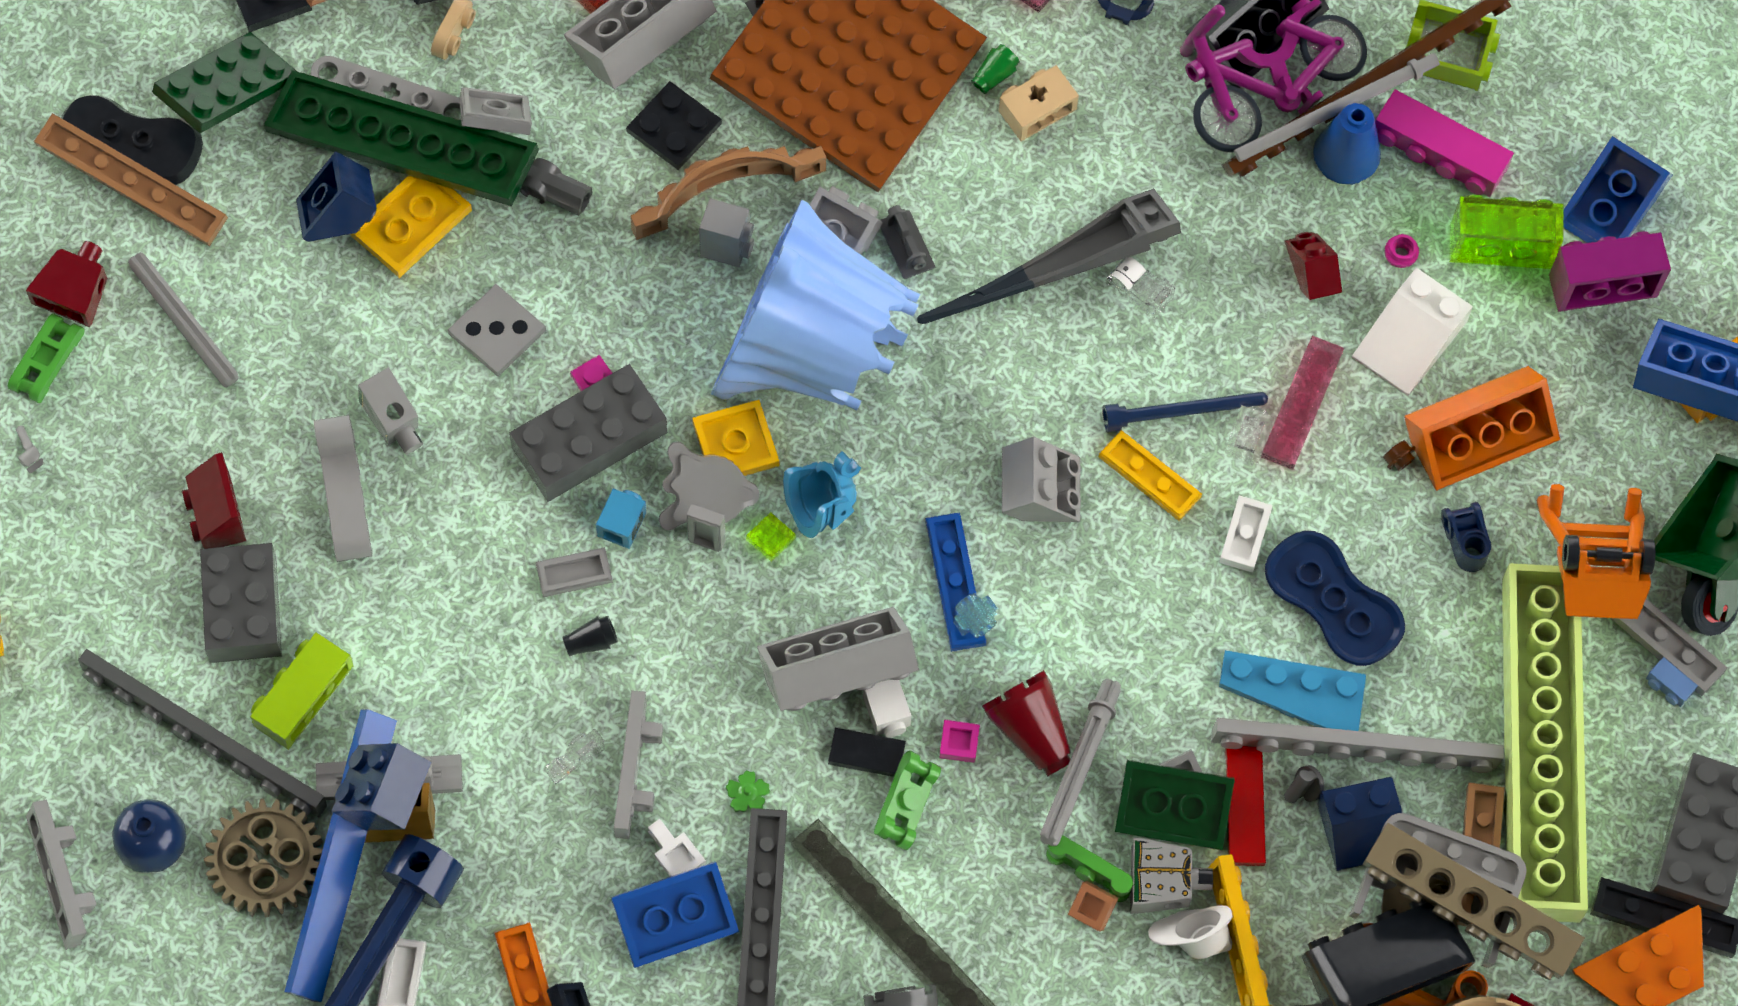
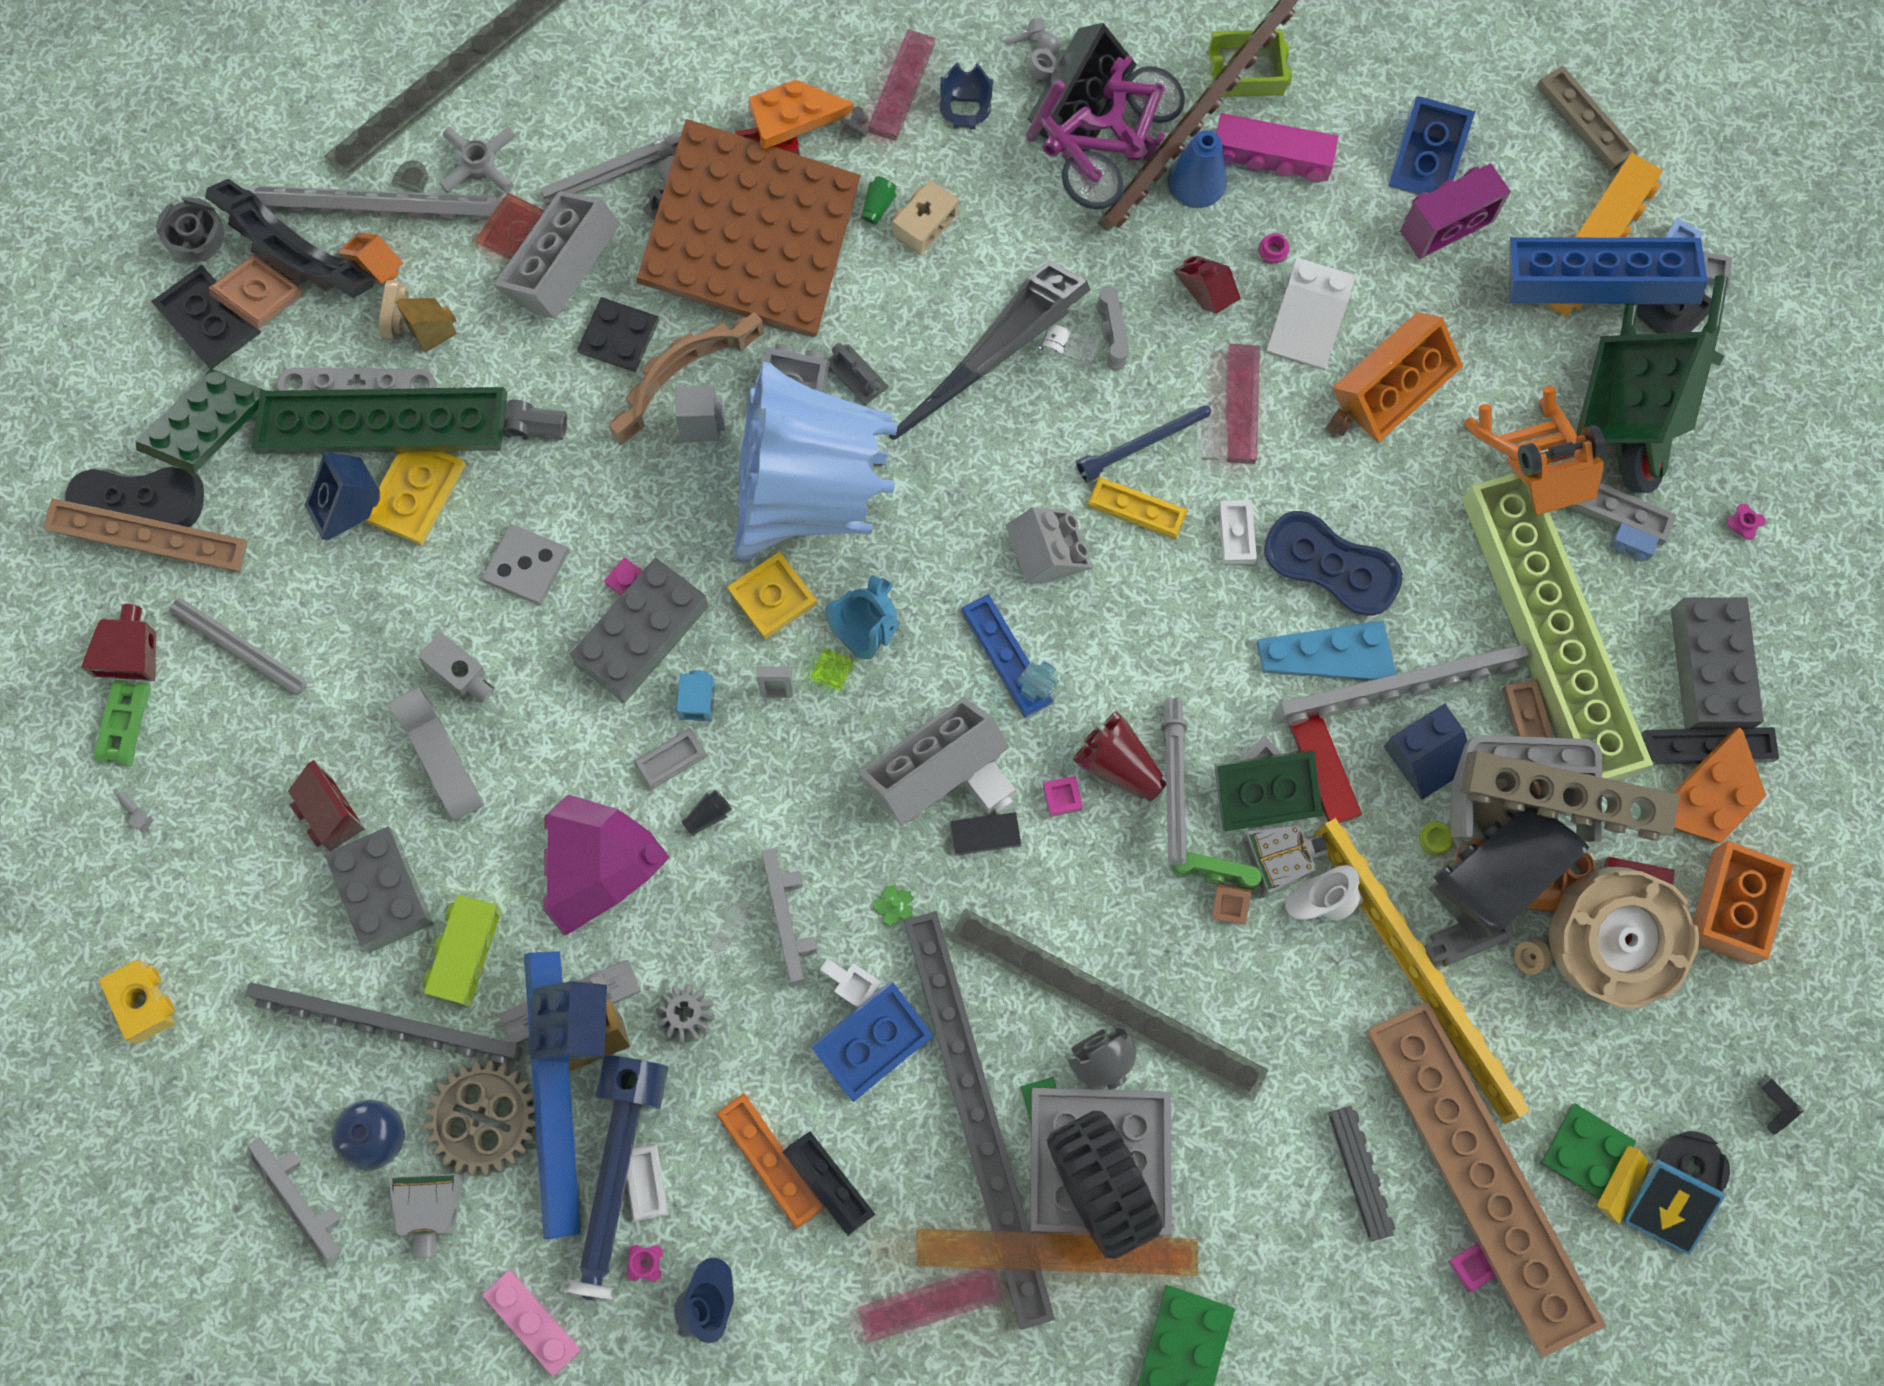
camera: 20 degrees left, 5 degrees up
light grey tile [459,87,532,135] -> none
light grey tile [659,442,759,530] -> none
bright green plate [874,750,941,850] -> none
light grey bar [1234,53,1440,162] -> none
dark grey plate [1284,765,1324,803] -> none
dark blue piece [1441,502,1491,572] -> none
clear neon green brick [1449,195,1564,269] -> none
none -> light grey torso [389,1174,464,1258]
none -> pearl gold slope [395,298,457,353]
none -> magenta brick [543,795,670,936]
none -> light grey gear [656,984,715,1044]
none -> light grey plate [1097,286,1128,371]
none -> lime tile [1419,822,1454,856]

